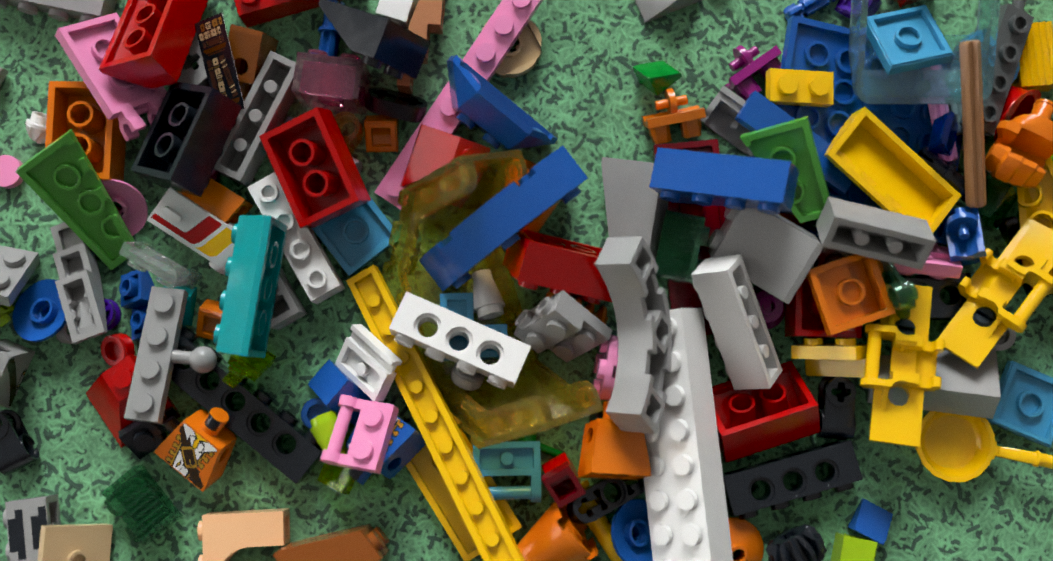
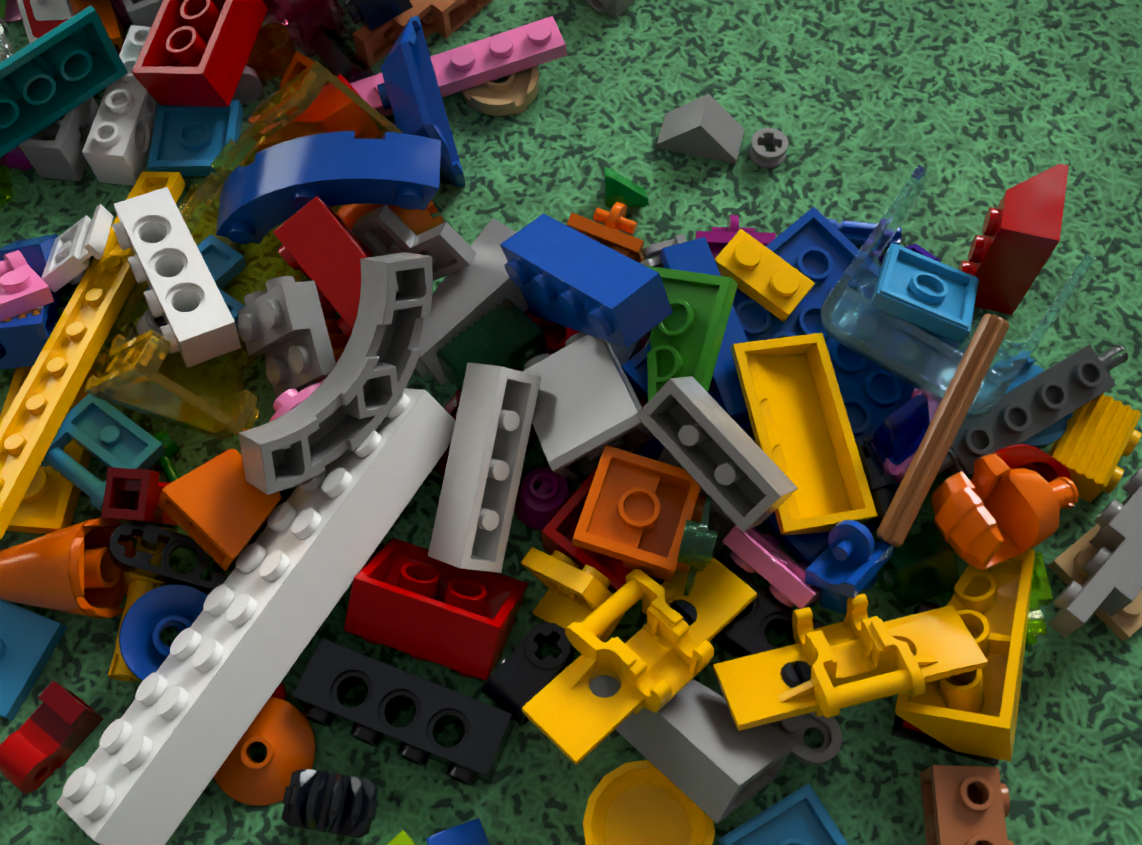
camera: 40 degrees right, 20 degrees down
white cone [472,269,505,320] -> none
none -> light grey plate [351,204,476,281]

